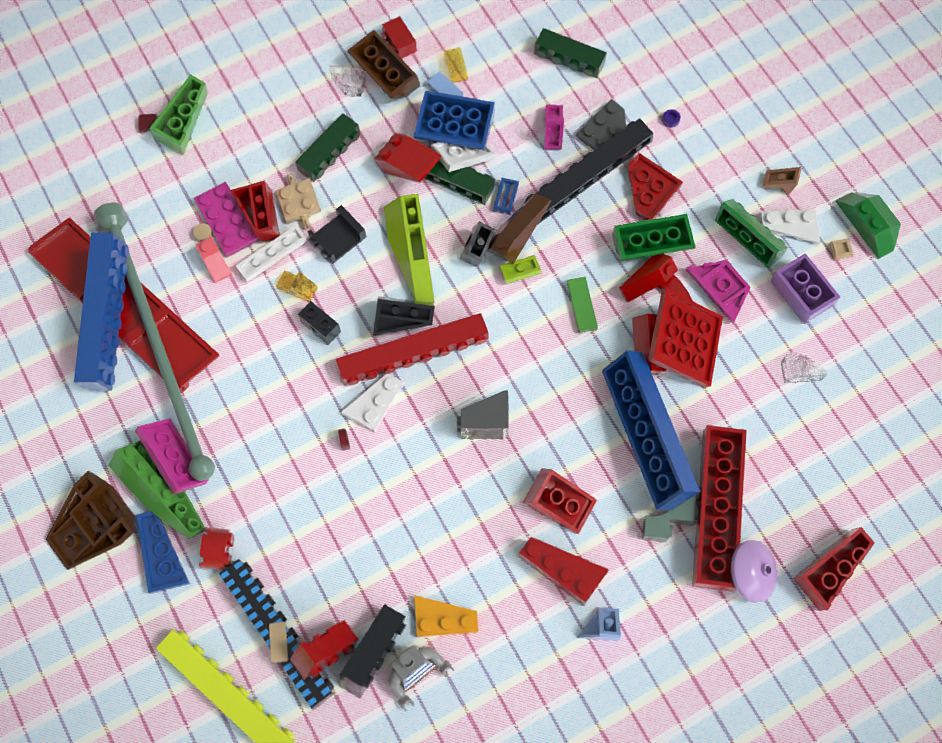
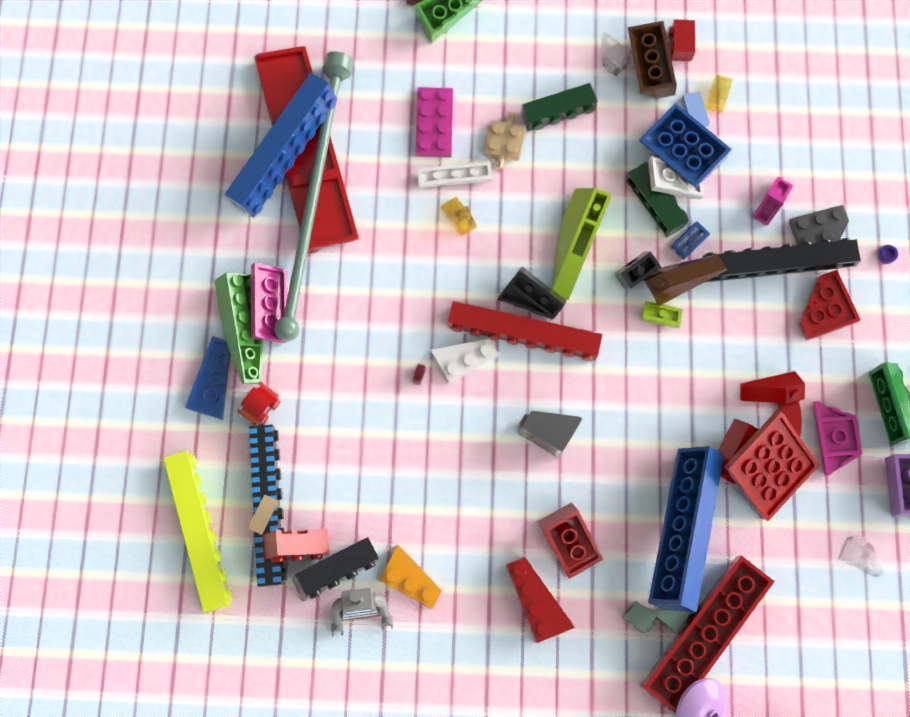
camera: 30 degrees right, 5 degrees up
reddish brown wedge [45,471,135,570] -> none
tan tile [193,223,213,242] -> none
coral slope [195,236,232,283] -> none
red wedge [230,180,280,242] -> none
black brick [298,301,341,345] -> none
black panel [307,205,367,264] -> none
red slope [374,133,441,183] -> none
dark green brick [534,28,607,78] -> none
bright green tile [567,276,598,333] -> none
light blue slope [577,607,621,641] -> none
green slope [612,214,696,261] -> none

